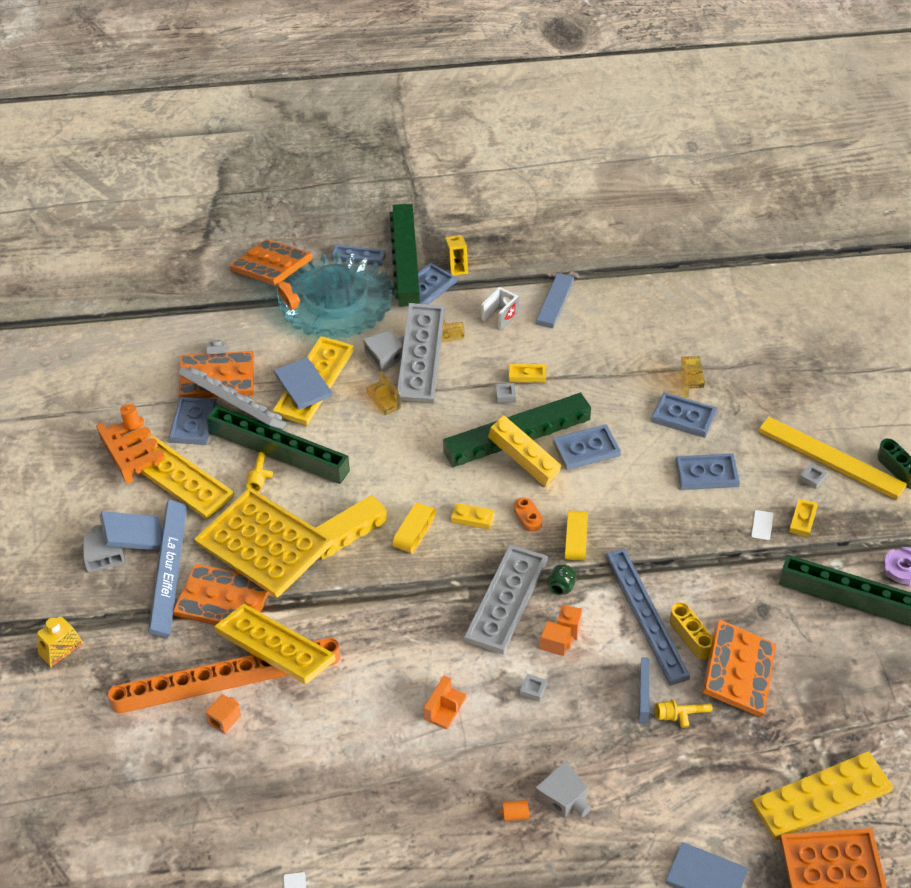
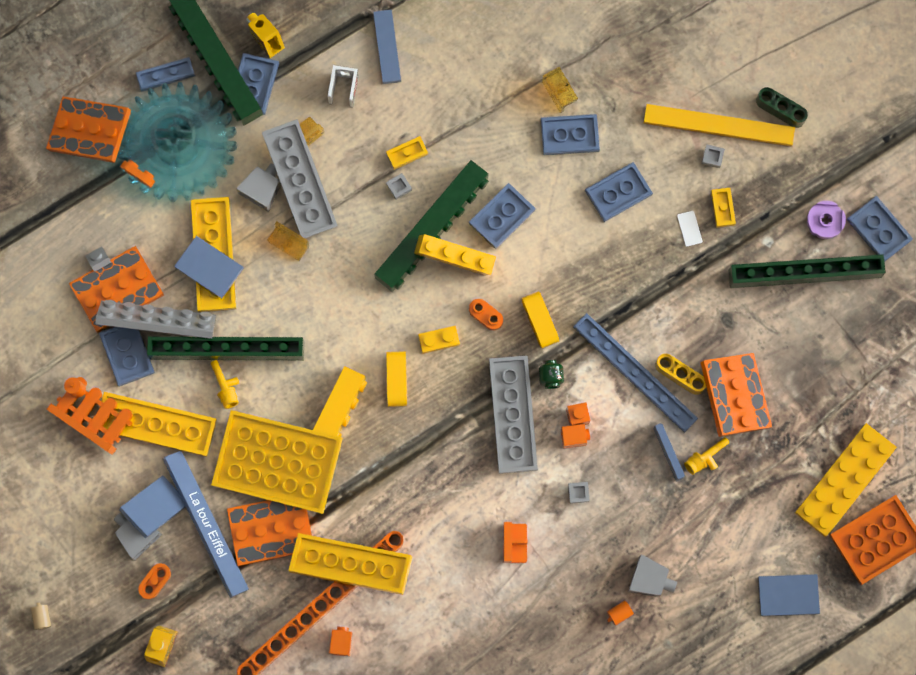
camera: 30 degrees left, 30 degrees up
none -> orange plate [138,563,171,600]

